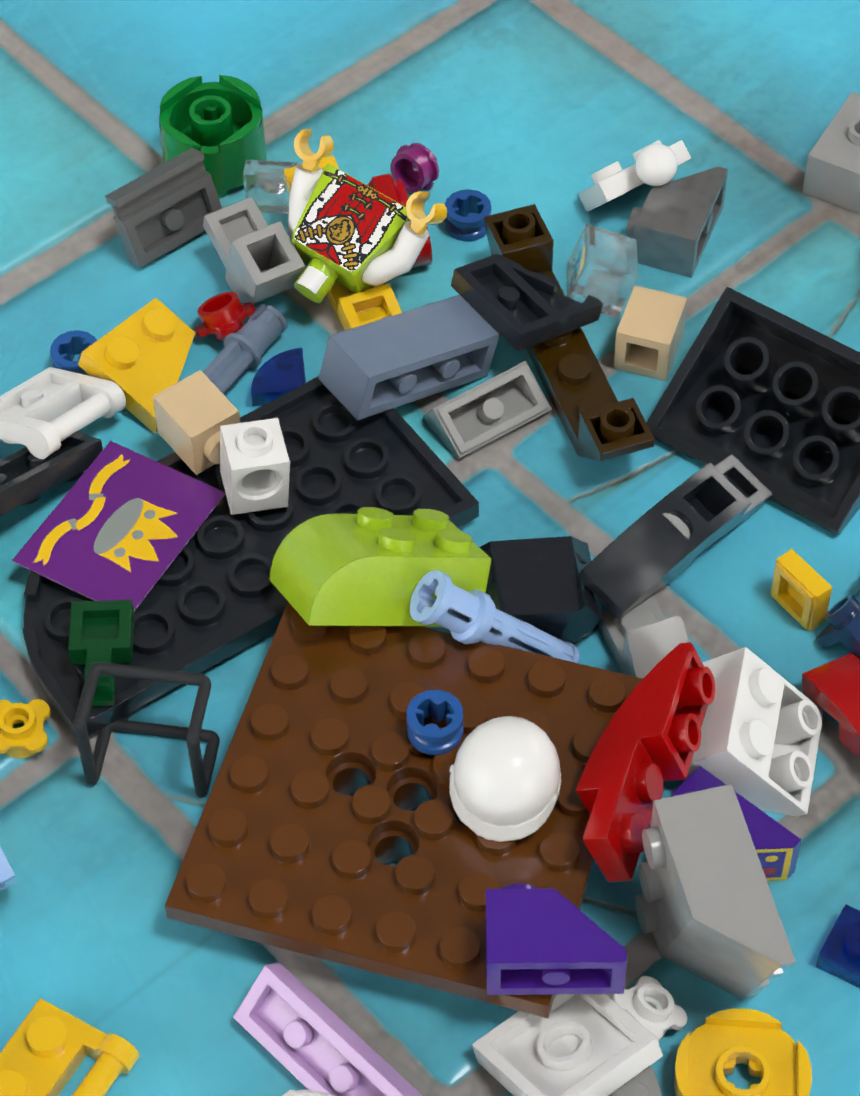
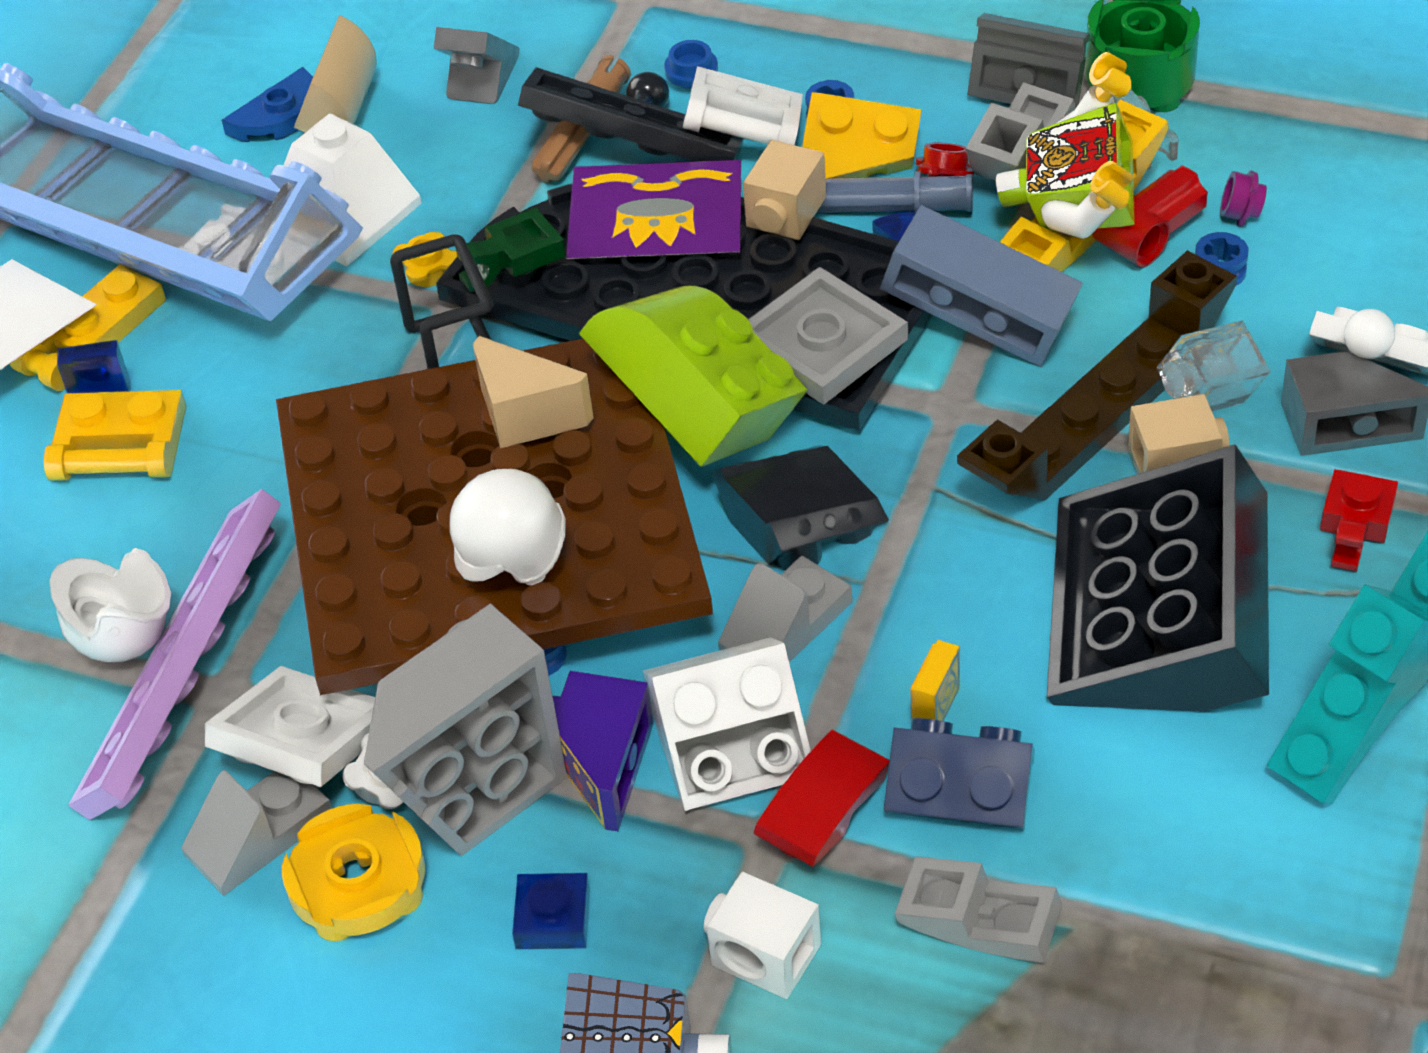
camera: 65 degrees right, 5 degrees down
white brick [220,418,290,515] -> none
blue bush [407,690,463,755] -> none
light blue pin [410,570,579,663] -> none
light grey slope [423,361,552,460] -> none
black wing [451,254,603,352] -> none
dark purple slope [485,883,627,995] -> none
red slope [576,642,715,882] -> none
black slope [577,454,773,619] -> none
none -> tan slope [472,336,594,448]
none -> light grey plate [748,267,908,405]
none -> red plate [1320,469,1399,572]

